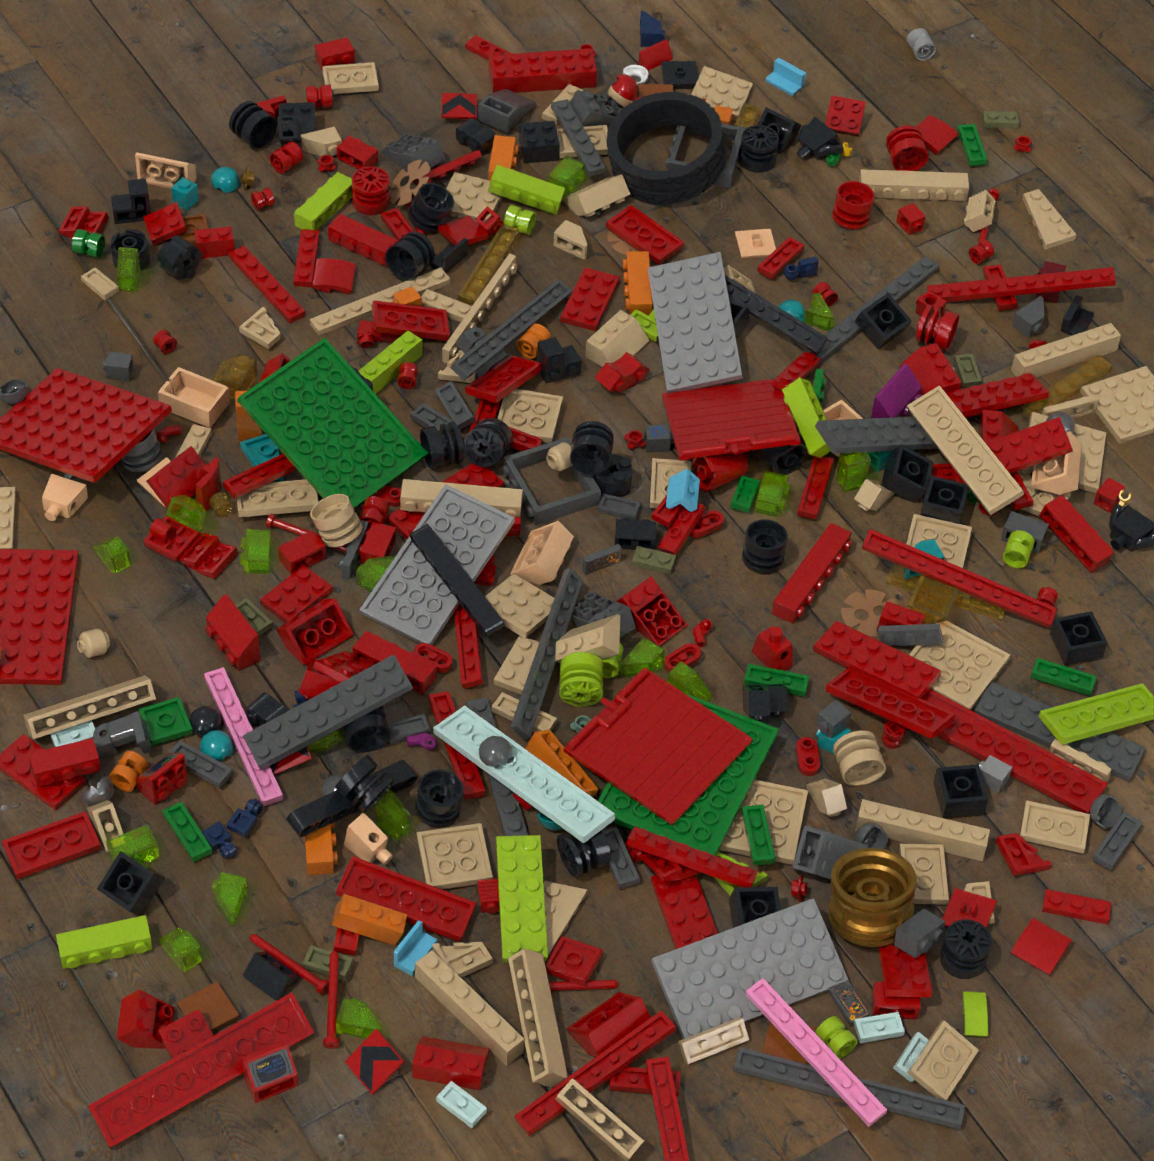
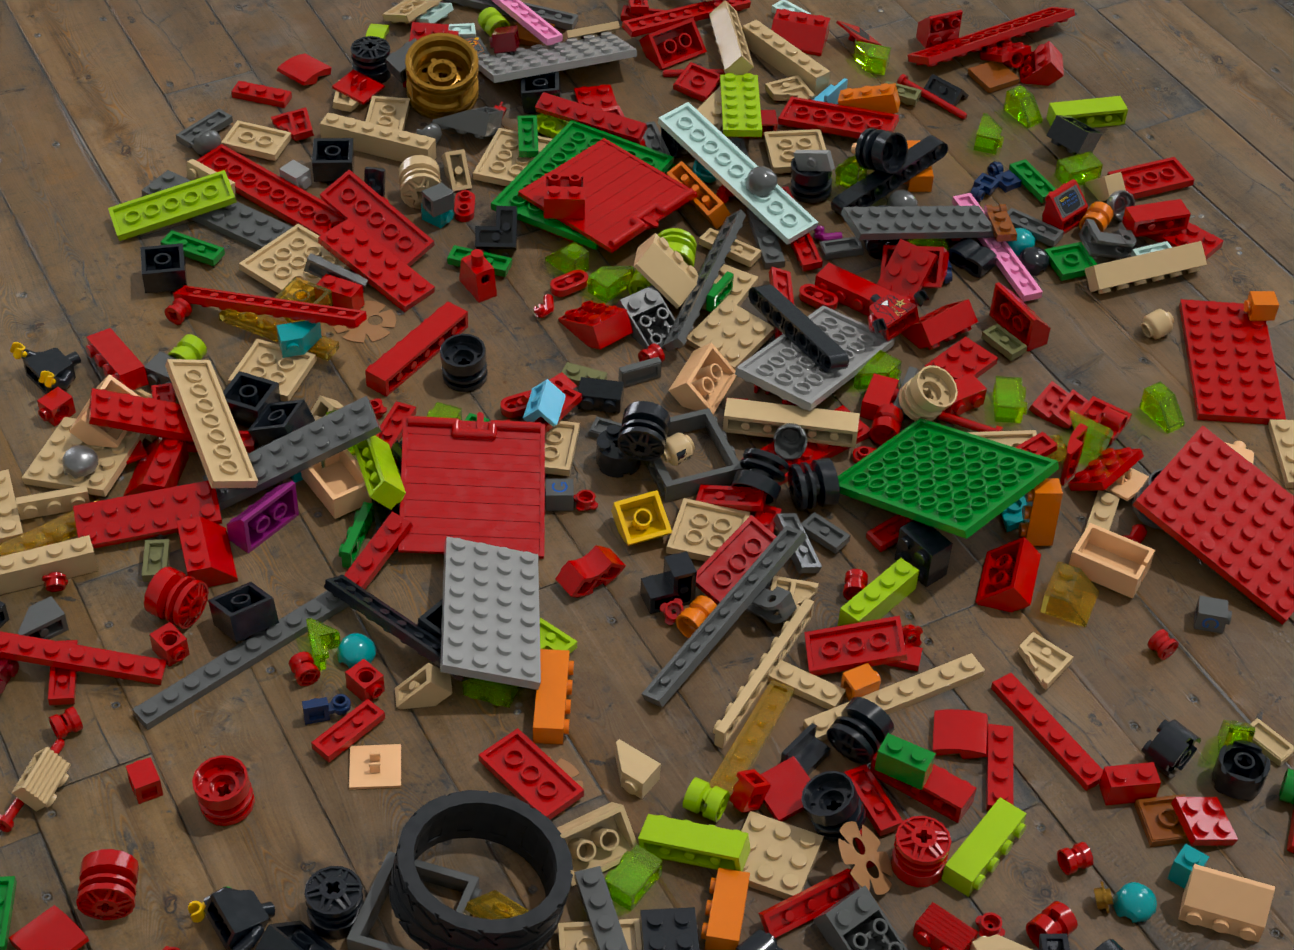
camera: 175 degrees left, 5 degrees down
black brick [111,178,151,224] -> none
red bar [323,951,339,1049] -> none
red plate [560,267,620,331] -> none
tan slope [585,310,650,367] -> none
tan brick [859,169,969,201] -> none
none -> red brick [345,659,385,702]
none -> black hips [364,167,386,198]
none -> red plate [370,398,387,419]
none -> clear yellow tile [465,890,529,920]
none -> dark red brick [489,25,520,53]
none -> red slope [544,173,585,219]
none -> yellow slope [611,490,672,546]
none -> red wheel [638,343,665,362]
none -> green plate [706,271,734,312]
none -> dark grey hair [773,423,807,460]
none -> light grey plate [793,150,835,171]
none -> red torso [868,290,929,341]
none -> green brick [874,733,936,790]
none -> dark orange plate [984,204,1017,242]

